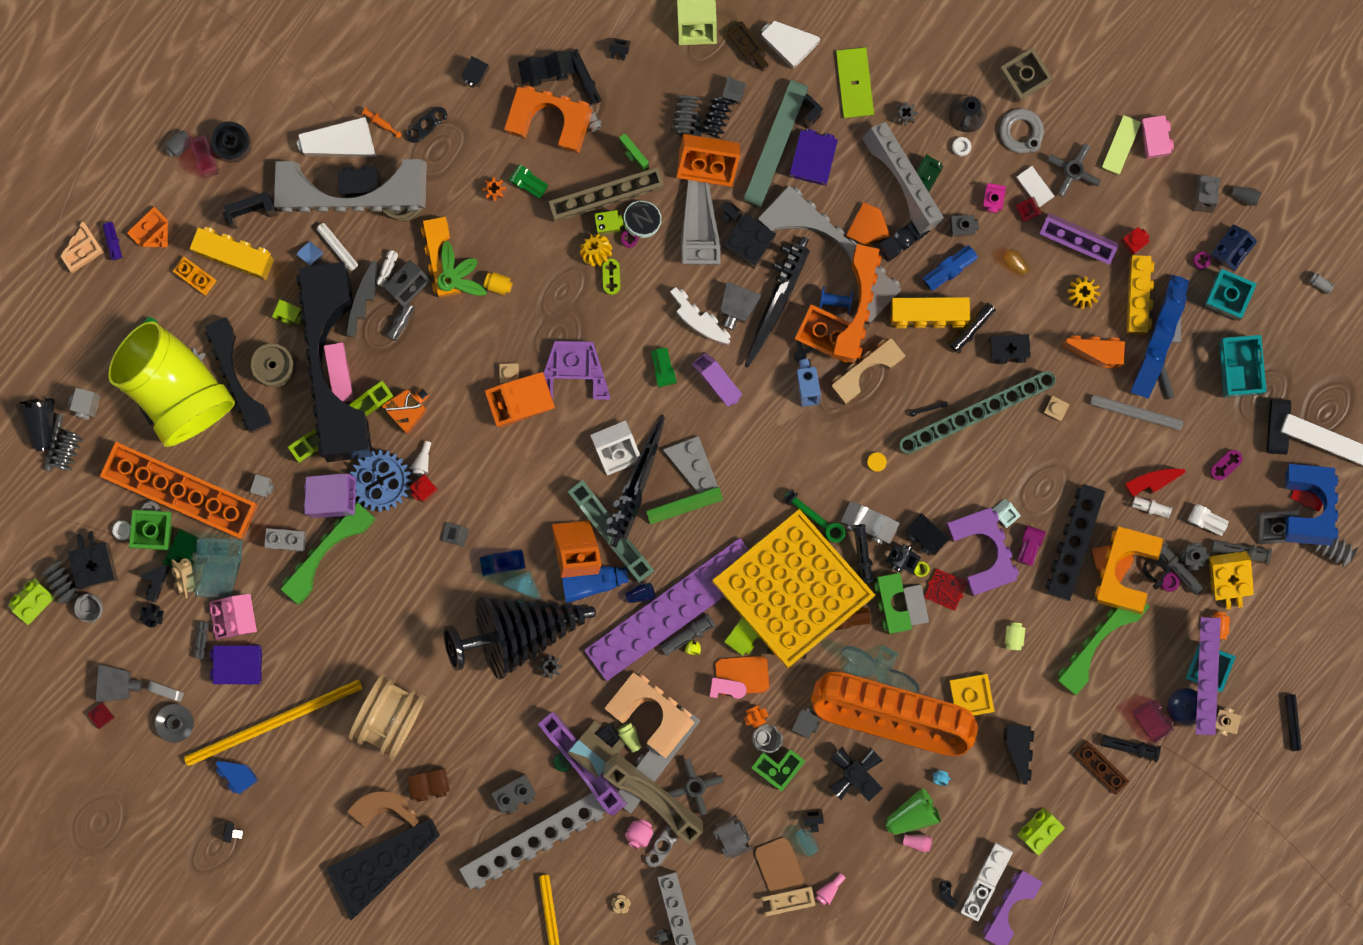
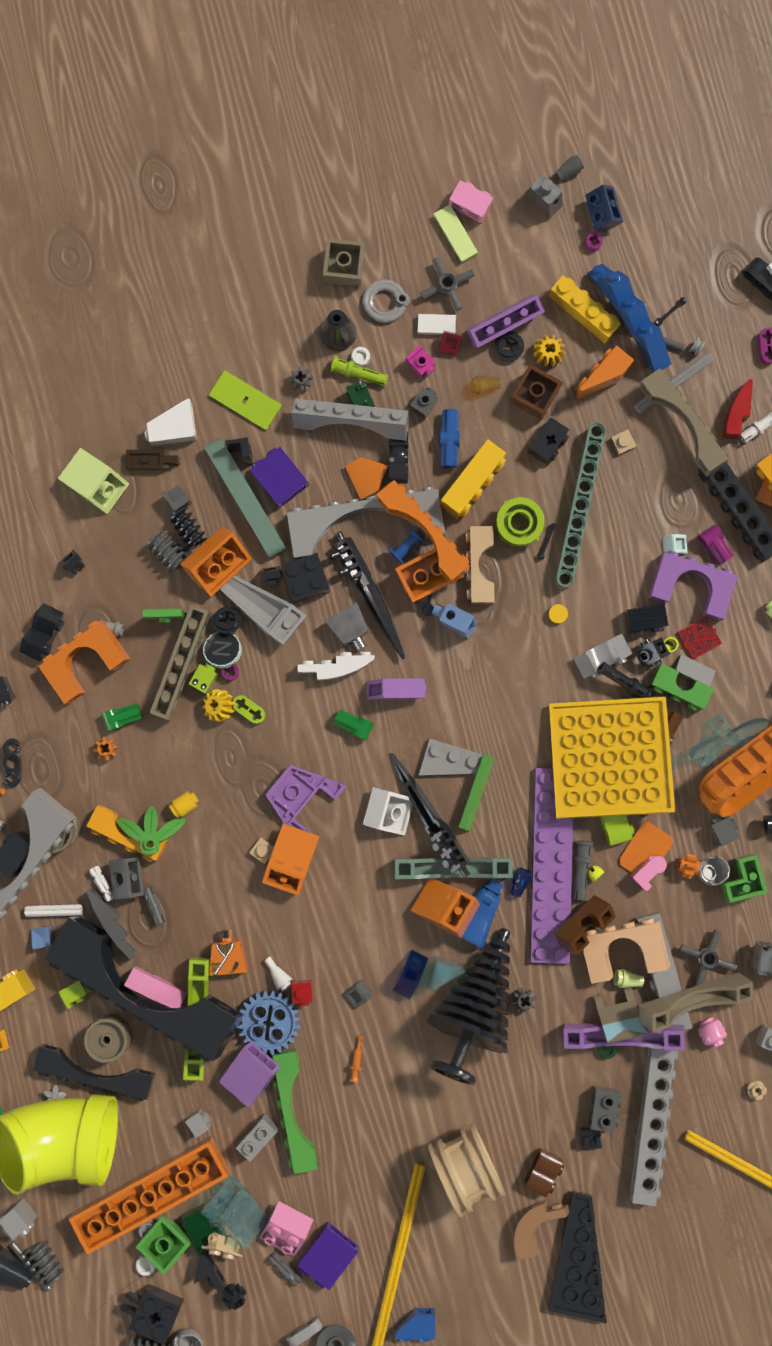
camera: 55 degrees left, 0 degrees up
black pin [570,49,602,105] -> none
black tile [595,724,621,747] -> none
light grey piece [645,825,678,867] -> none
green piece [783,489,845,544] -> none
black pin [947,302,996,354] -> none
red brick [1121,227,1150,255] -> none
teal brick [1203,269,1257,321] -> none
teal piece [1218,335,1267,398] -> none
light grey pin [1309,272,1335,294] -> none
none -> black gear [212,607,243,636]
none -> lime pin [330,355,388,387]
none -> orange piece [349,1035,363,1083]
none -> black gear [494,331,524,362]
none -> lime piece [495,497,545,547]
none -> reddish brown brick [510,364,563,420]
none -> reddish brown arch [555,895,616,956]
none -> black tile [580,1128,602,1150]
none -> dark tan arch [639,368,729,477]
none -> black hinge [655,297,687,326]
none -> light grey bush [689,337,706,357]

